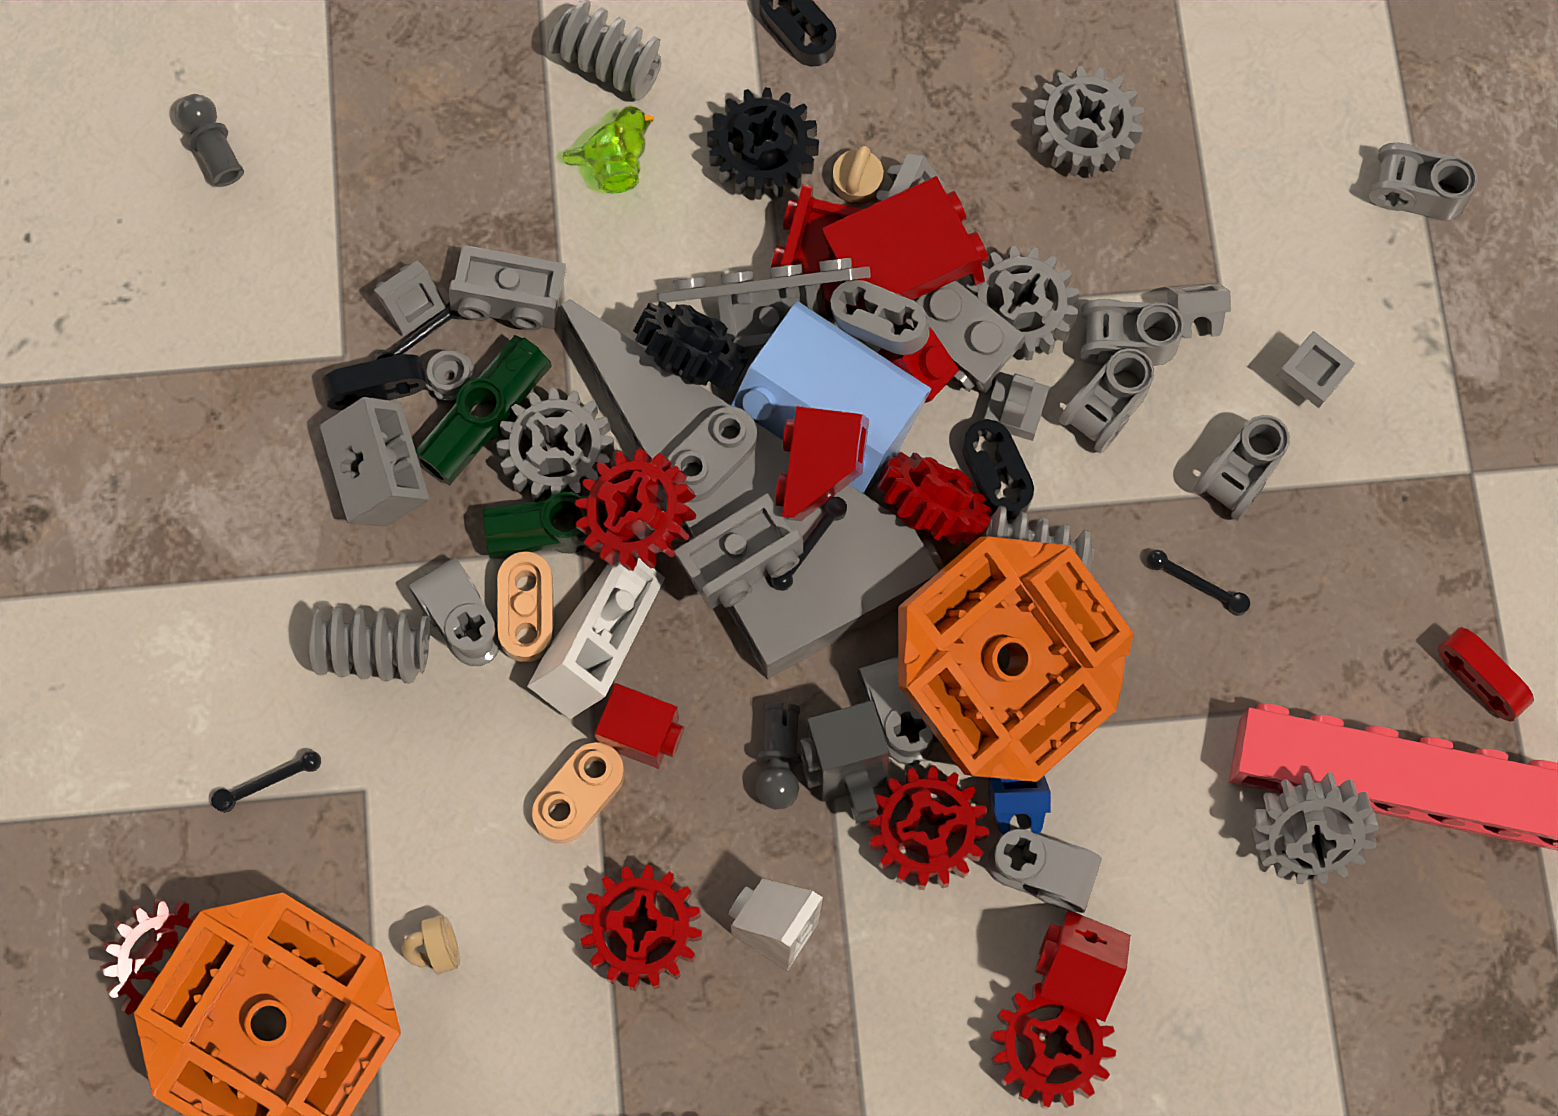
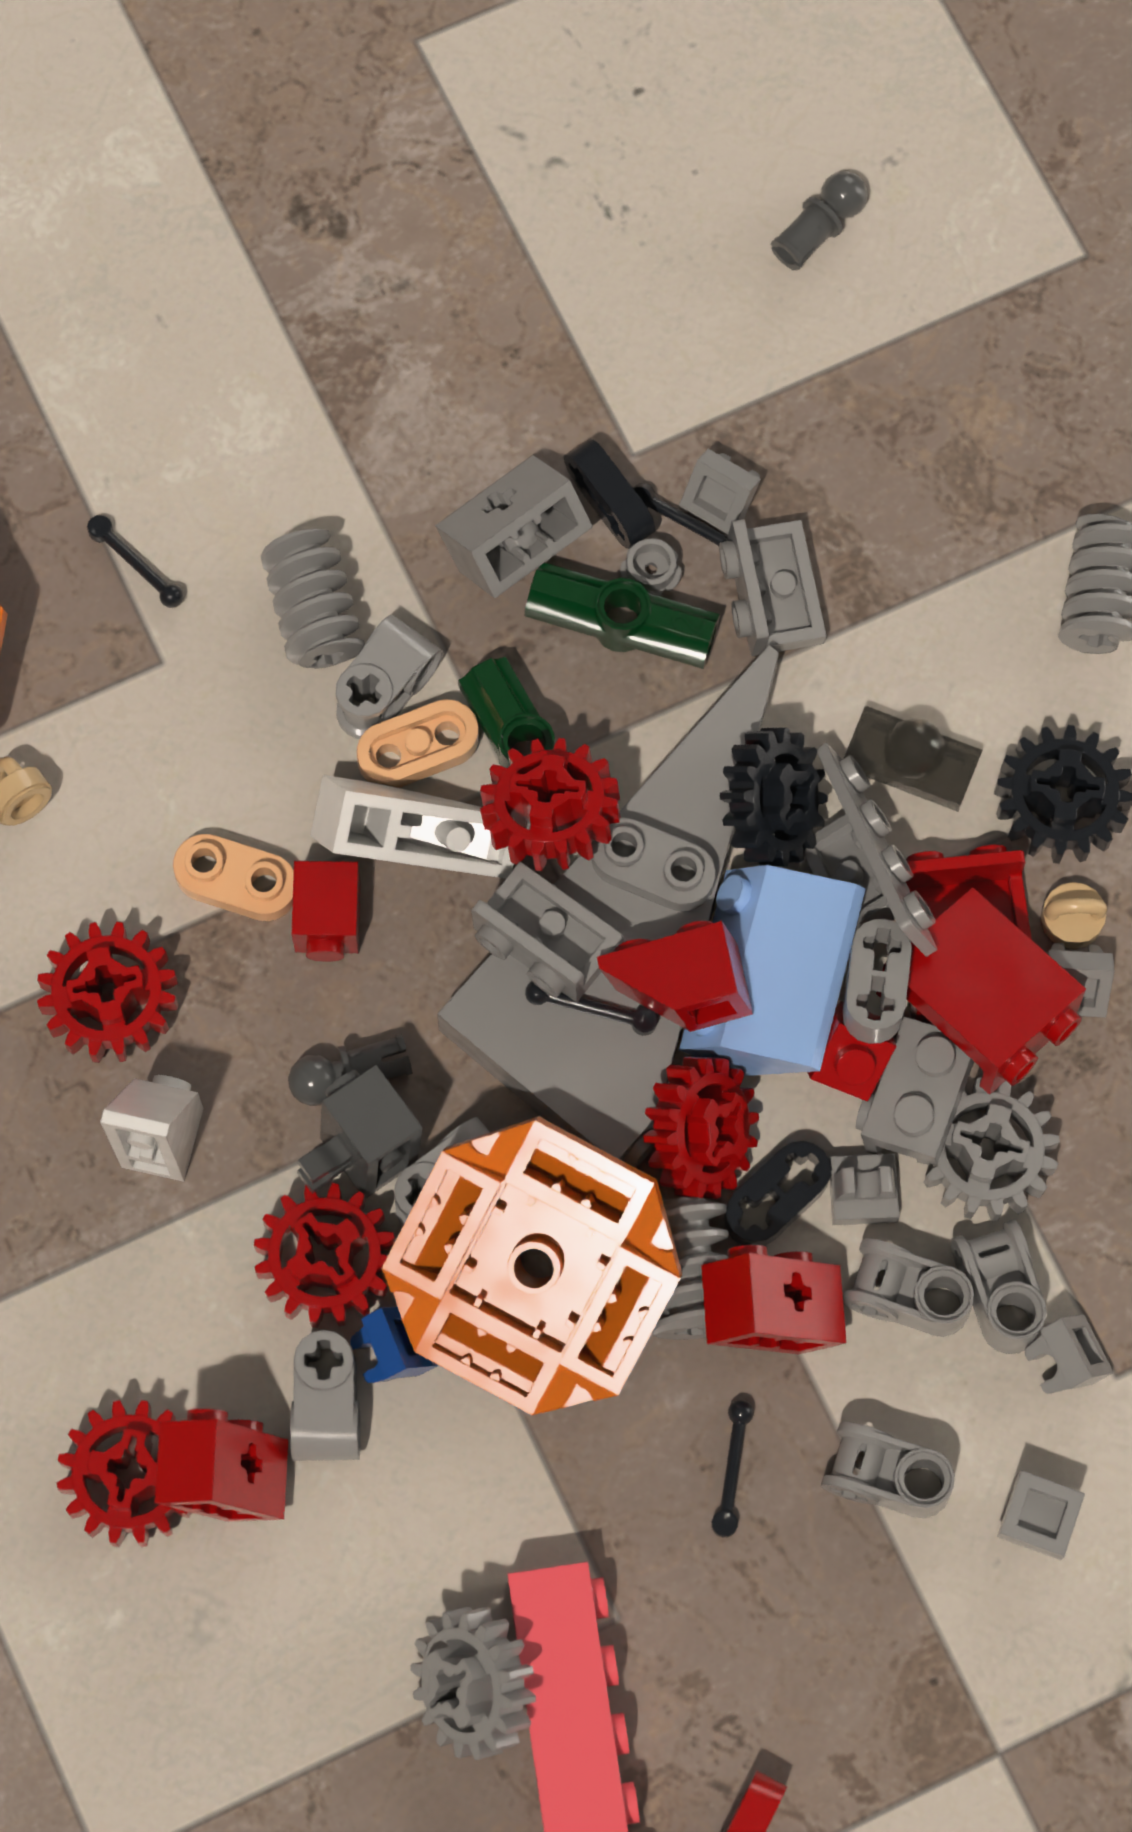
camera: 70 degrees right, 0 degrees up
light grey gear [497,388,615,502] -> none
clear neon green animal [563,106,654,194] -> none
none -> red brick [701,1245,847,1355]
none -> clear smoke tile [844,705,982,812]

